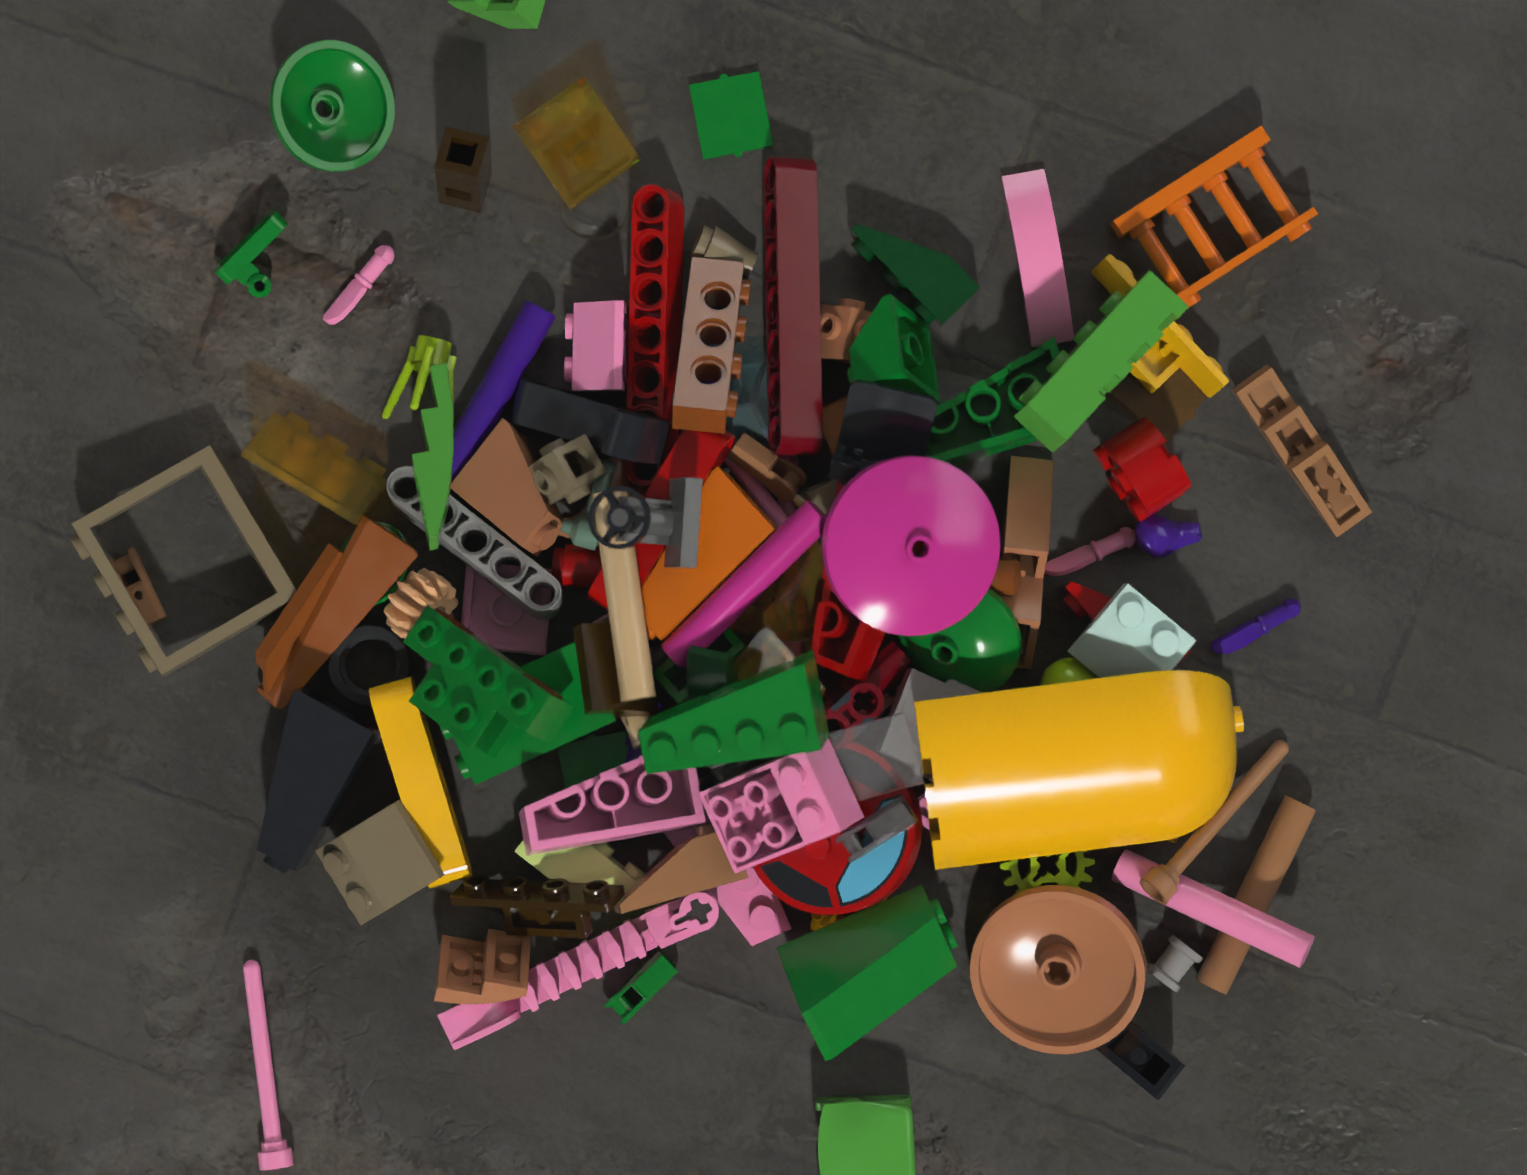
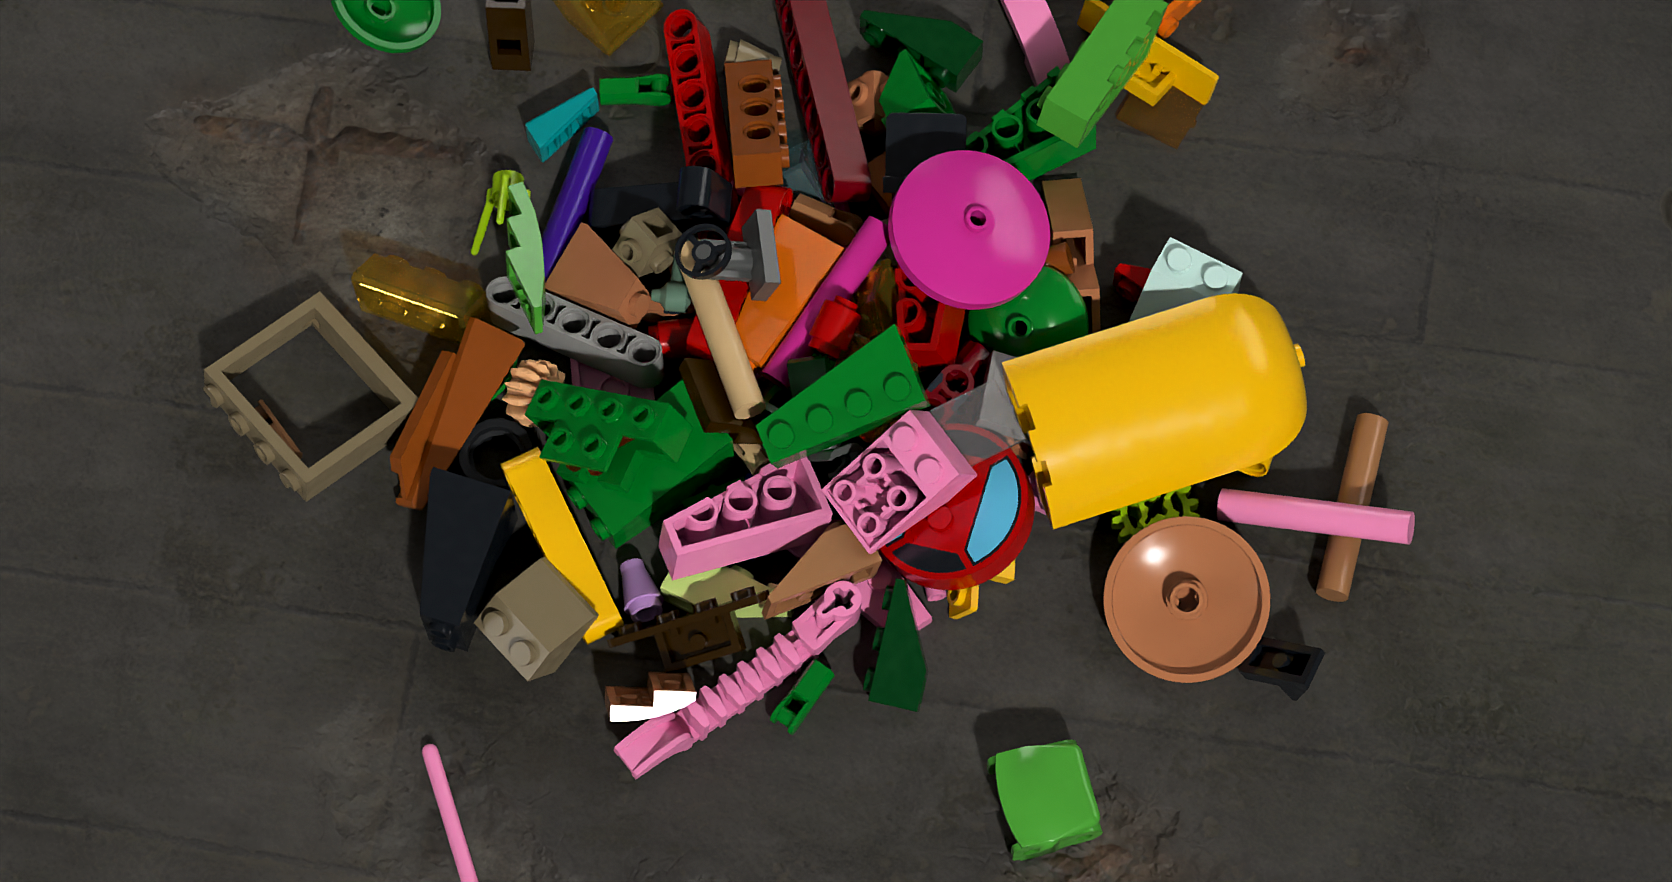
camera: 10 degrees left, 20 degrees down
green piece [213,209,288,298] -> none
bright pink piece [323,245,394,325] -> none
bright pink slope [564,300,628,394] -> none
green slope [776,885,958,1062] -> none
flat silver bar [835,796,917,863] -> none
bright pink piece [1045,527,1137,576] -> none
red brick [1092,417,1191,523] -> none
dark purple animal [1135,512,1202,558] -> none
medium nougat piece [1139,740,1289,904] -> none
light grey bush [1146,934,1203,993] -> none
dark purple piece [1210,598,1302,654] -> none
medium nougat slope [1231,364,1372,537] -> none
none -> teal slope [525,88,600,163]
none -> green bar [599,74,671,106]
none -> lavender cone [620,558,664,622]
none -> red brick [808,295,862,360]
none -> dark green slope [863,578,929,712]

